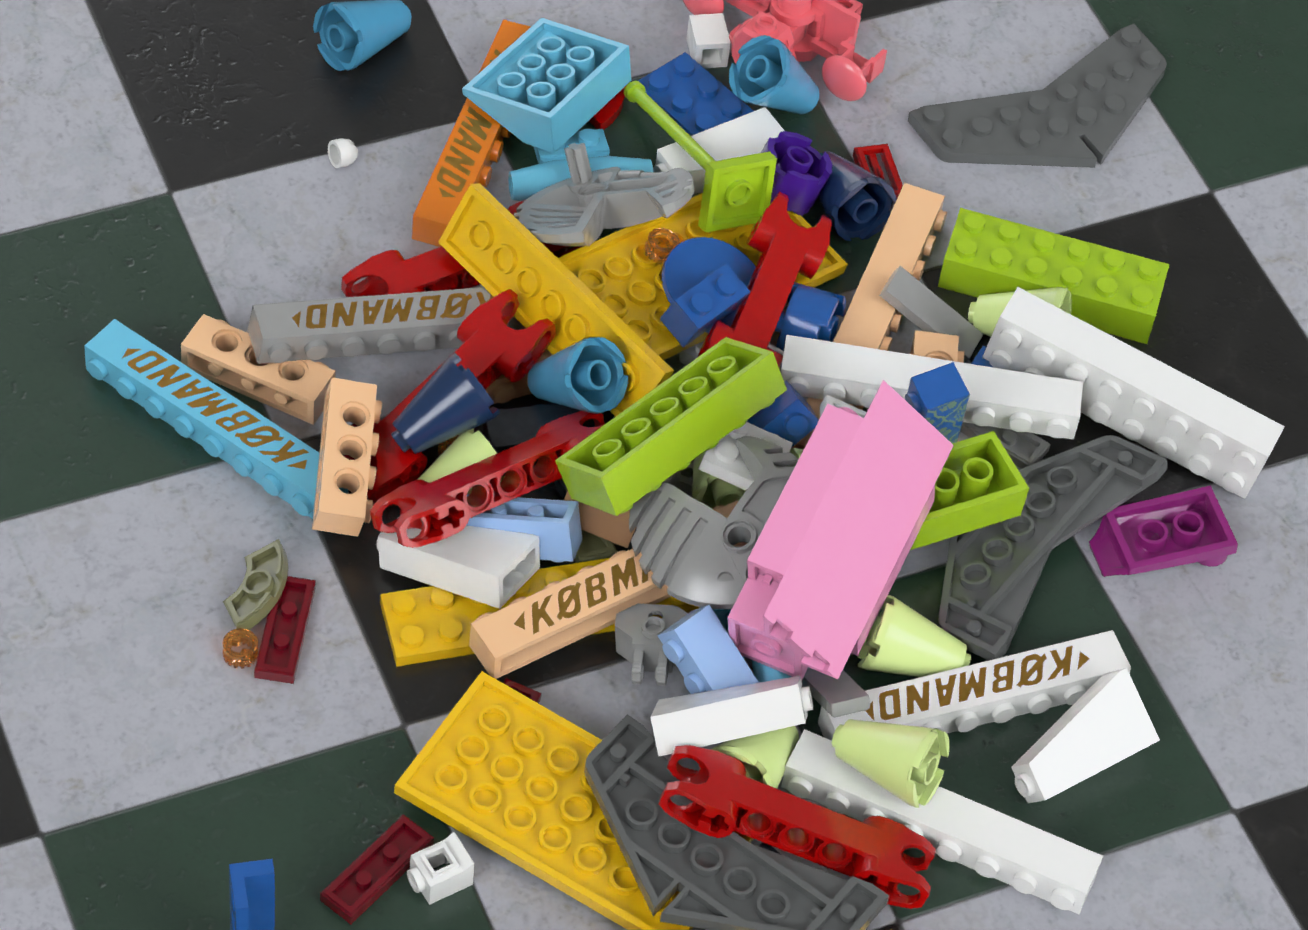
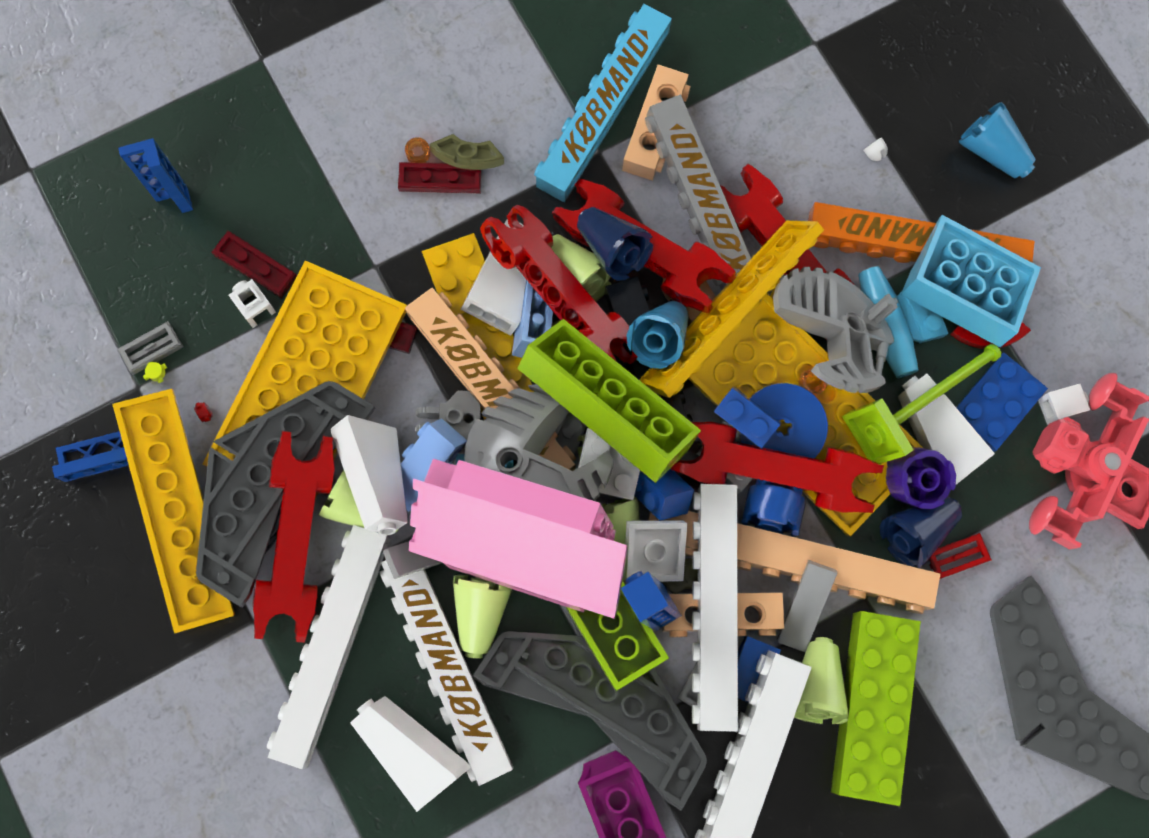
camera: 85 degrees right, 25 degrees up
light nougat brick [312,377,382,537] -> none
dark azure cone [729,35,820,114] -> none
yellowish green cone [832,719,949,808] -> none

